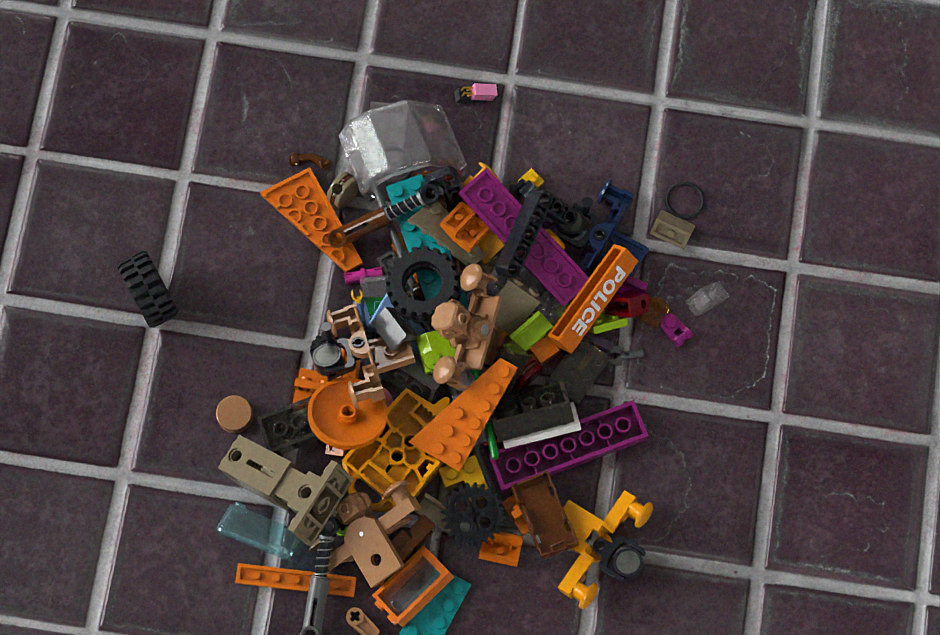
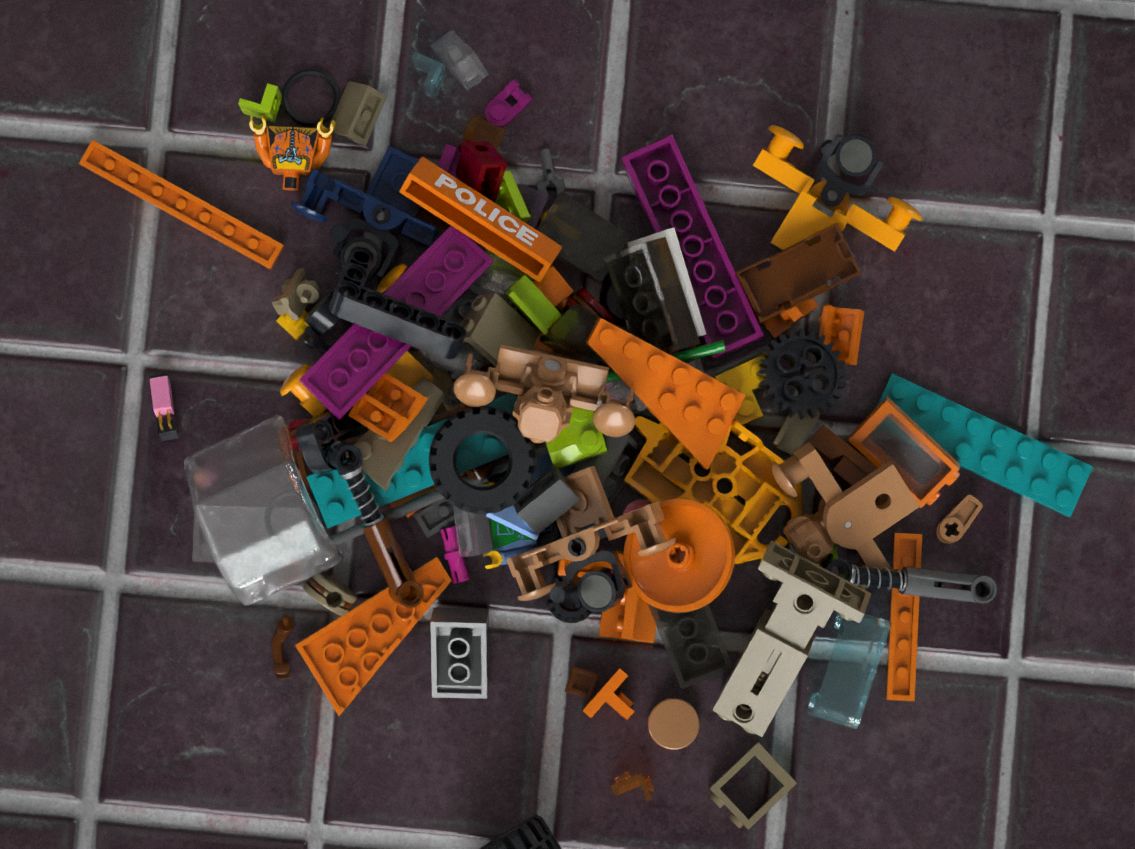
camera: 90 degrees left, 10 degrees up
none -> orange plate [79,140,285,270]
none -> lime panel [238,83,282,123]
none -> torso [250,115,336,191]
none -> dark tan hips [272,268,321,321]
none -> clear light blue panel [412,52,446,100]
none -> dark grey slope [430,608,489,699]
none -> reddish brown tile [565,665,600,701]
none -> orange bracket [582,668,635,720]
none -> clear orange bracket [610,772,655,801]
none -> dark tan window [709,742,797,830]

